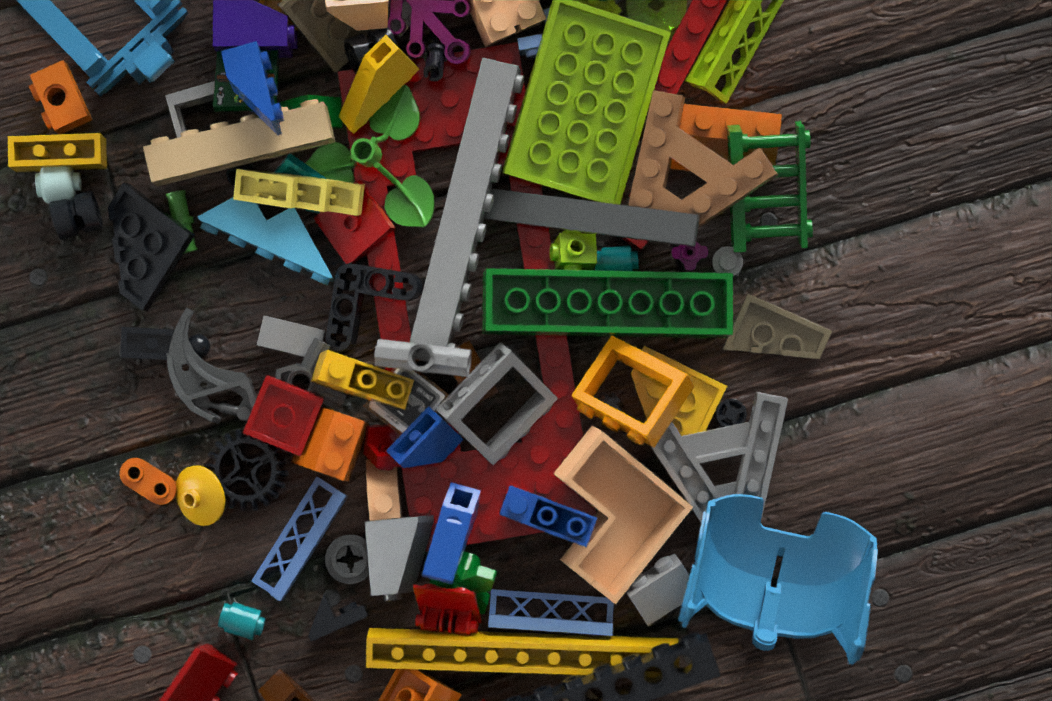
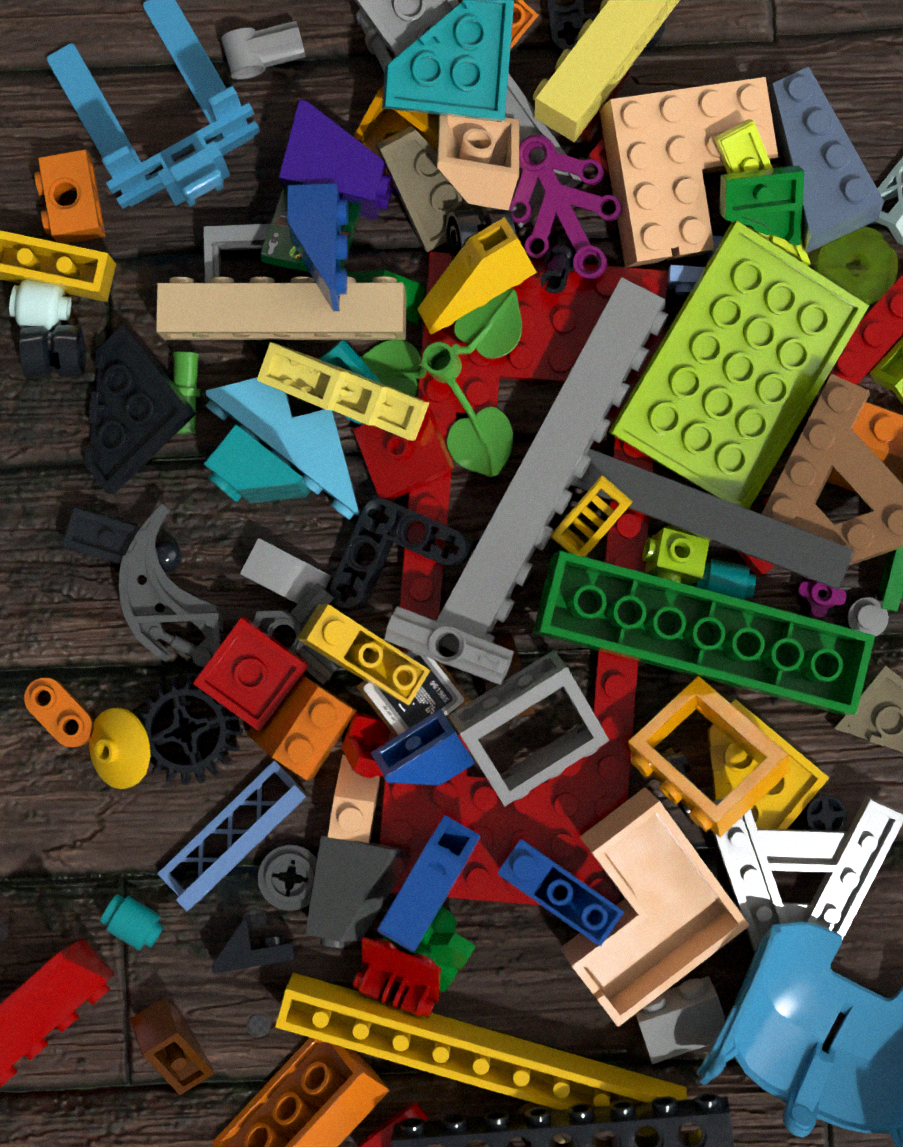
camera: 15 degrees right, 0 degrees up
medium blue fence [488,589,614,636] -> none
none -> teal slope [205,425,311,503]
none -> yellow slope [550,475,633,557]

